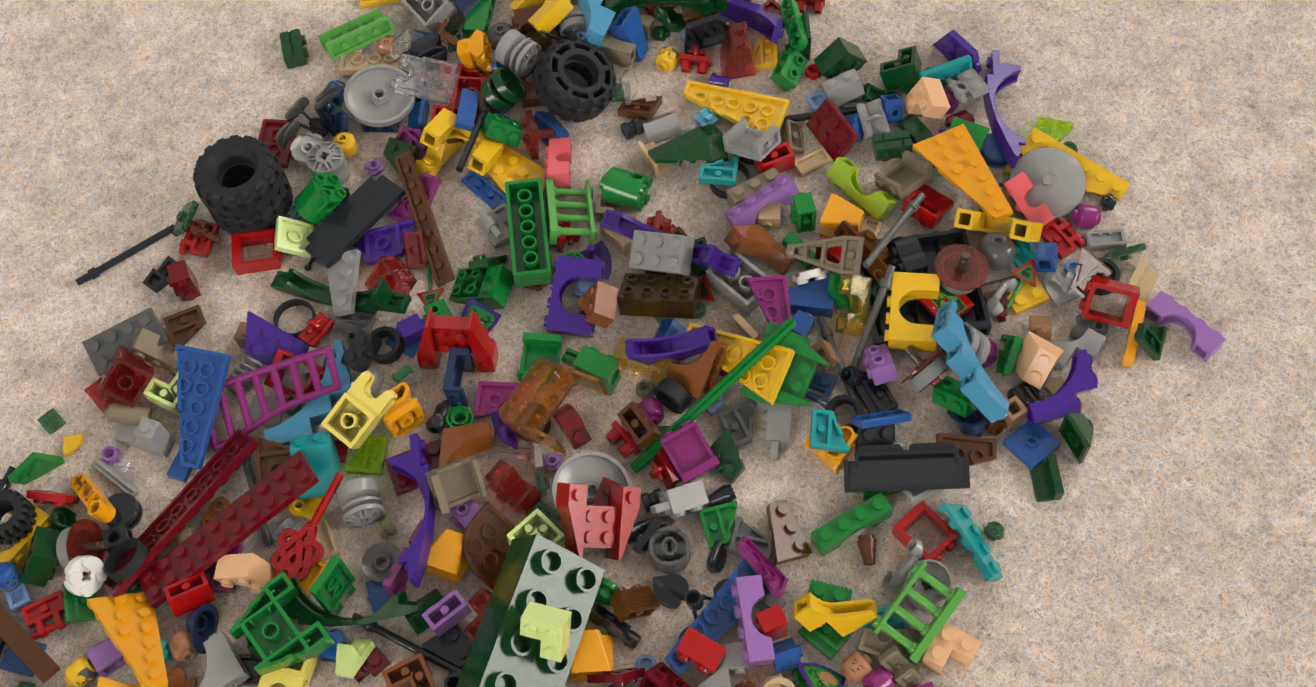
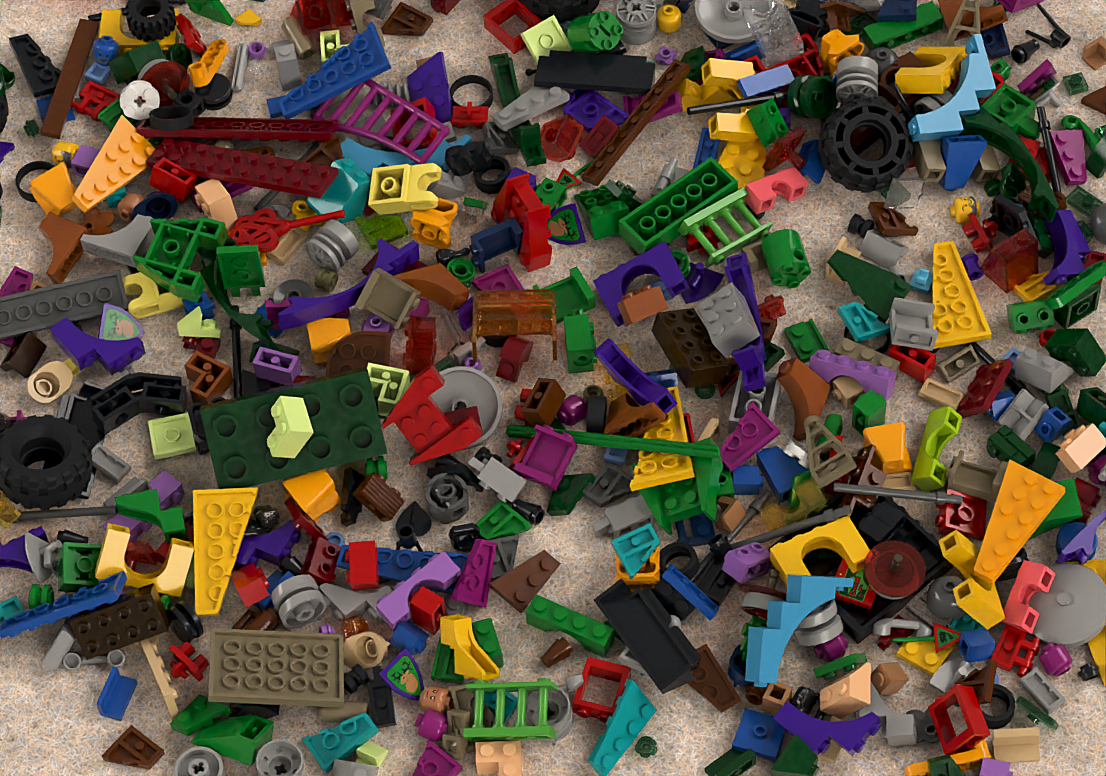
camera: 55 degrees right, 5 degrees down
none -> green plate [784,318,829,363]

